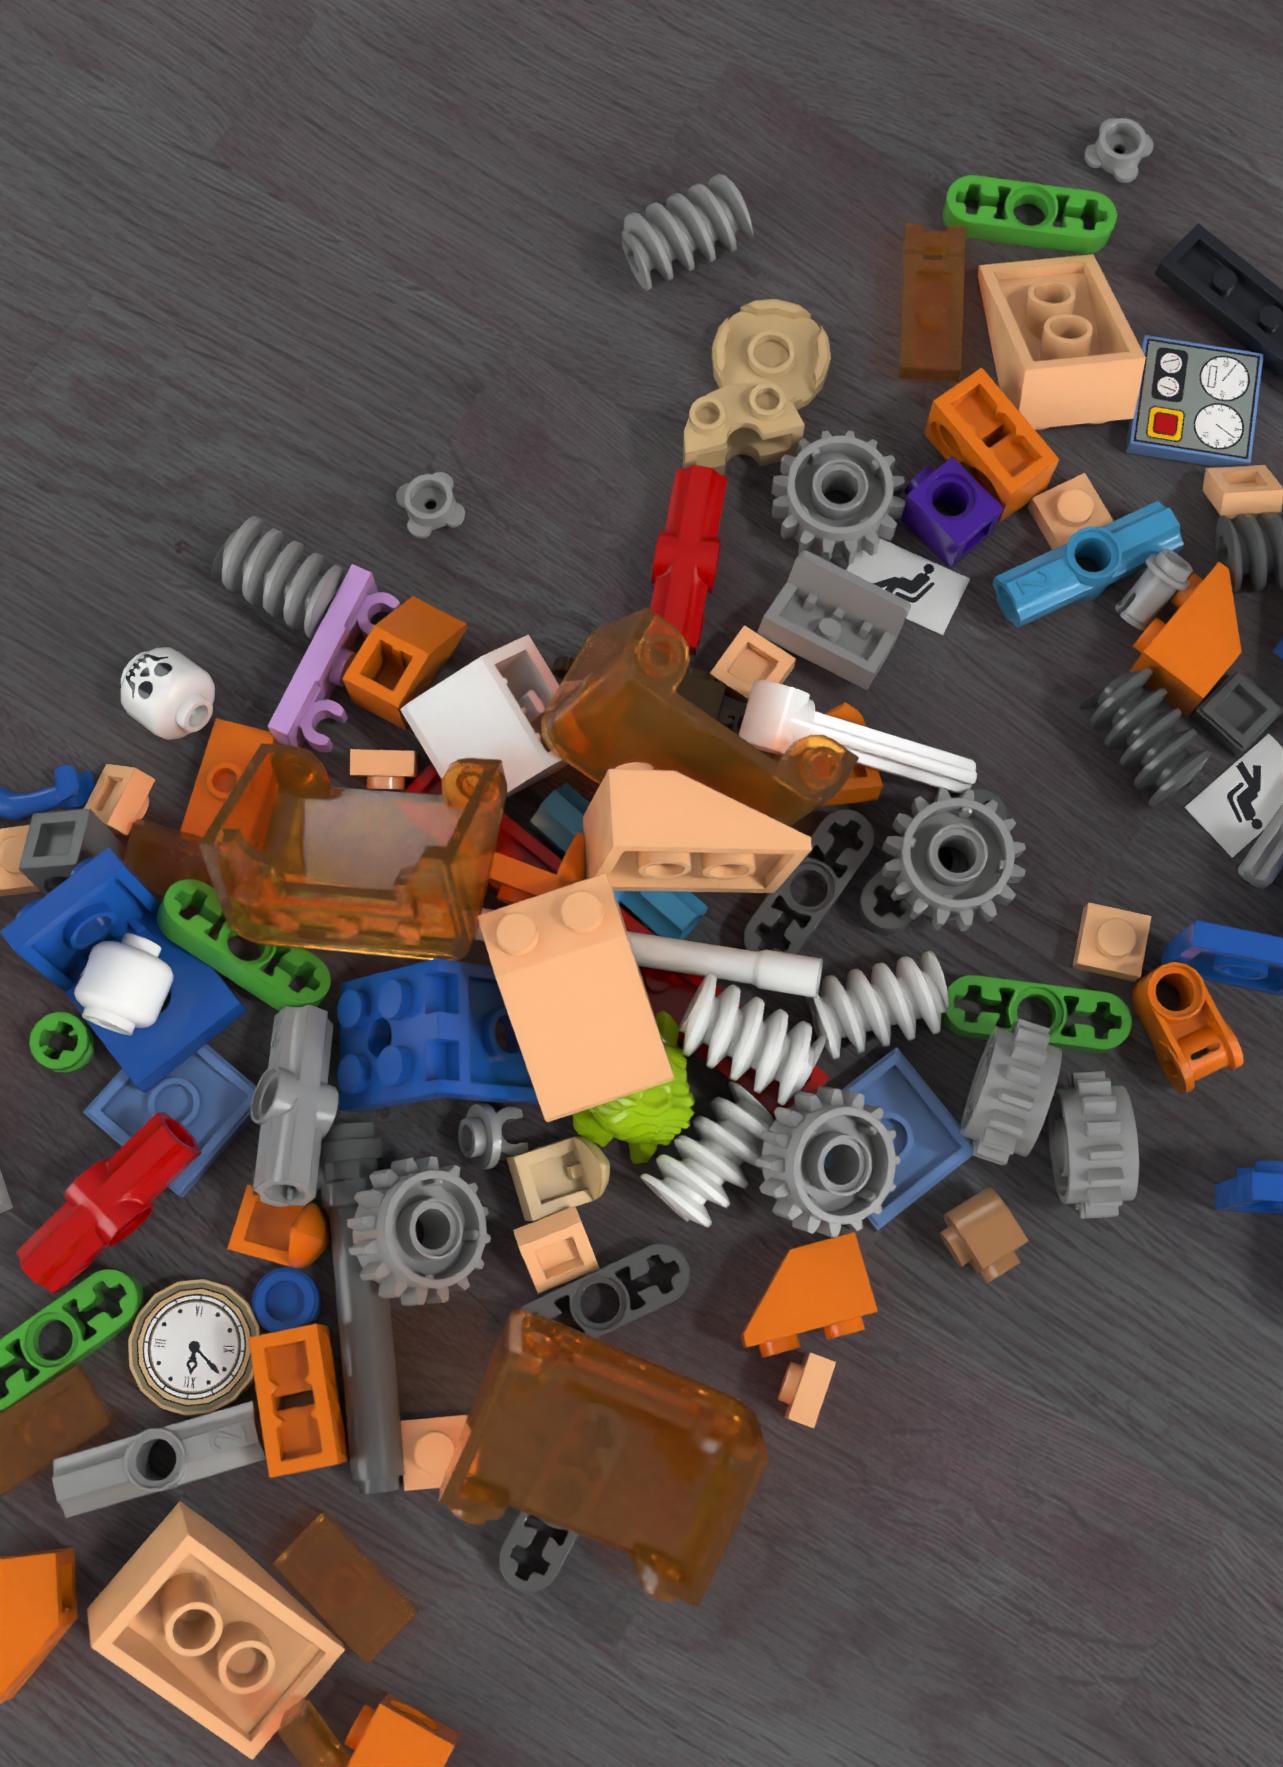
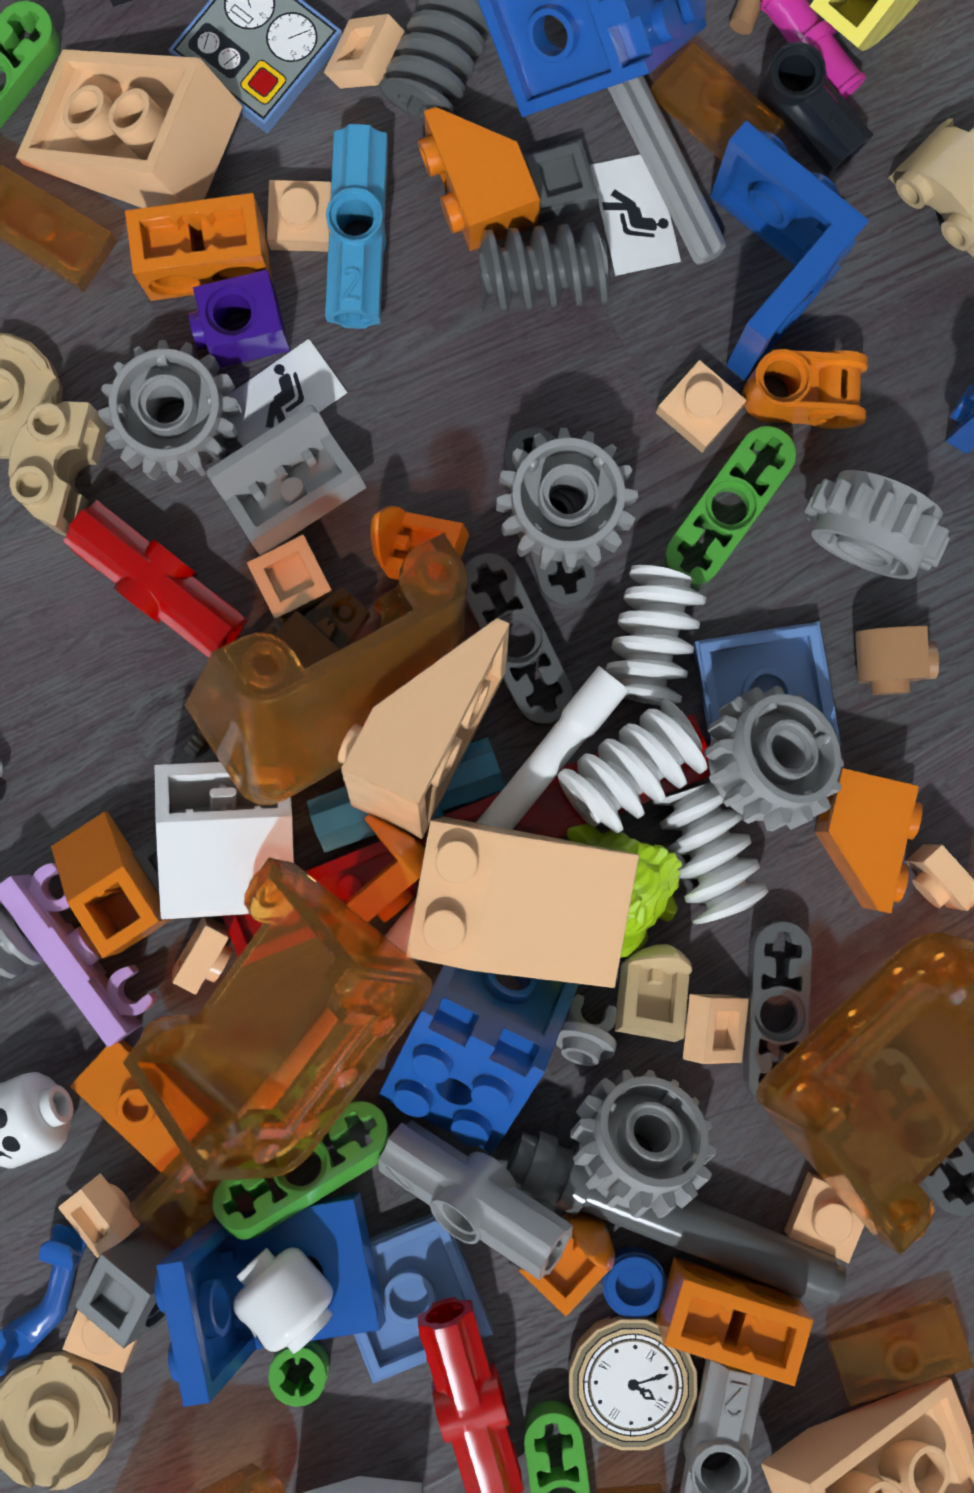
camera: 60 degrees left, 10 degrees up
white axle [737,679,977,795] -> none
light grey gear [960,1018,1062,1165] -> none
light grey pin [1115,548,1193,631] -> none

